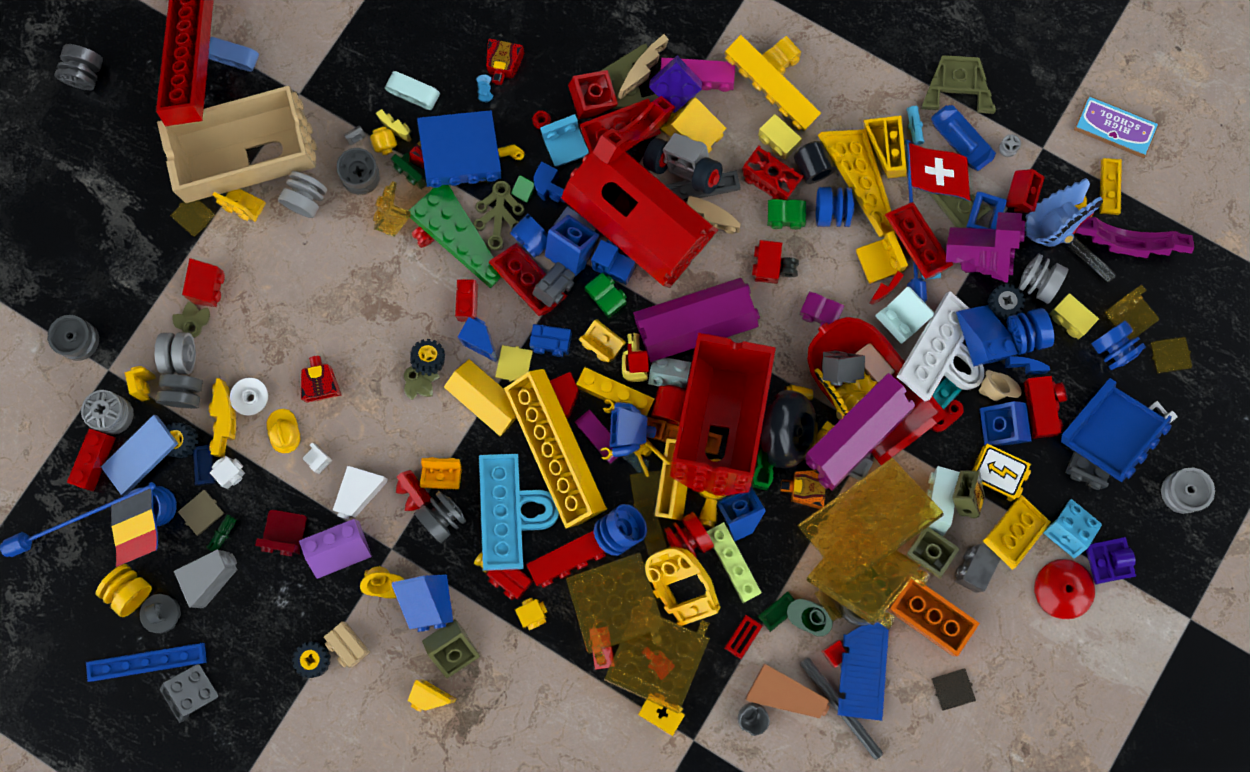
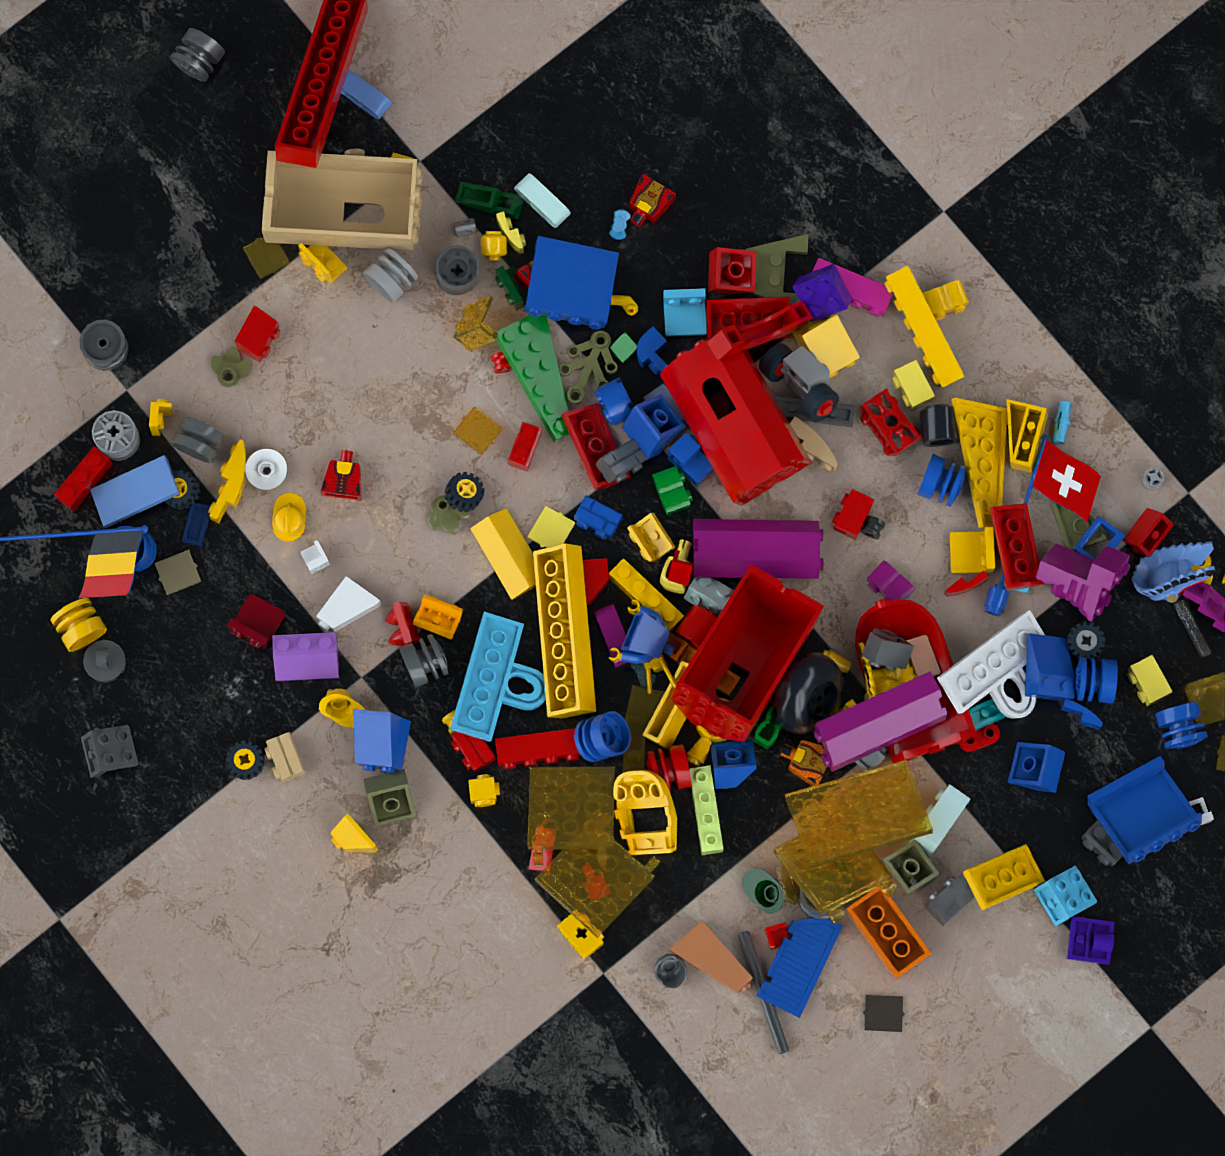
camera: 10 degrees right, 0 degrees up
blue tile [86,643,207,682] -> none
light grey wheel [155,332,196,374] -> none
light grey slope [174,550,237,608] -> none
dark green axle [207,515,236,552] -> none
white brick [210,456,245,489] -> none
blue slope [458,317,498,362] -> none
red plate [532,111,551,129] -> none
tan slope [618,34,669,100] -> none
red tile [724,615,762,659] -> none
dark green tile [757,592,795,632] -> none
green brick [767,199,806,230] -> none
light aqua bracket [875,286,934,344] -> none
olive wing [921,55,996,114] -> none
blue piece [931,105,996,171] -> none
olive torso [952,471,985,519] -> none
panel [972,444,1031,501] -> none
tan piece [979,370,1022,401] -> none
light grey wheel [1018,253,1069,304] -> none
red brick [1023,376,1063,438] -> none
red dish [1034,559,1095,619] -> none
red tile [1055,382,1068,403] -> none
light grey wheel [1161,467,1215,514] -> none
none -> clear yellow piece [453,407,503,455]
none -> dark green slope [455,182,524,220]

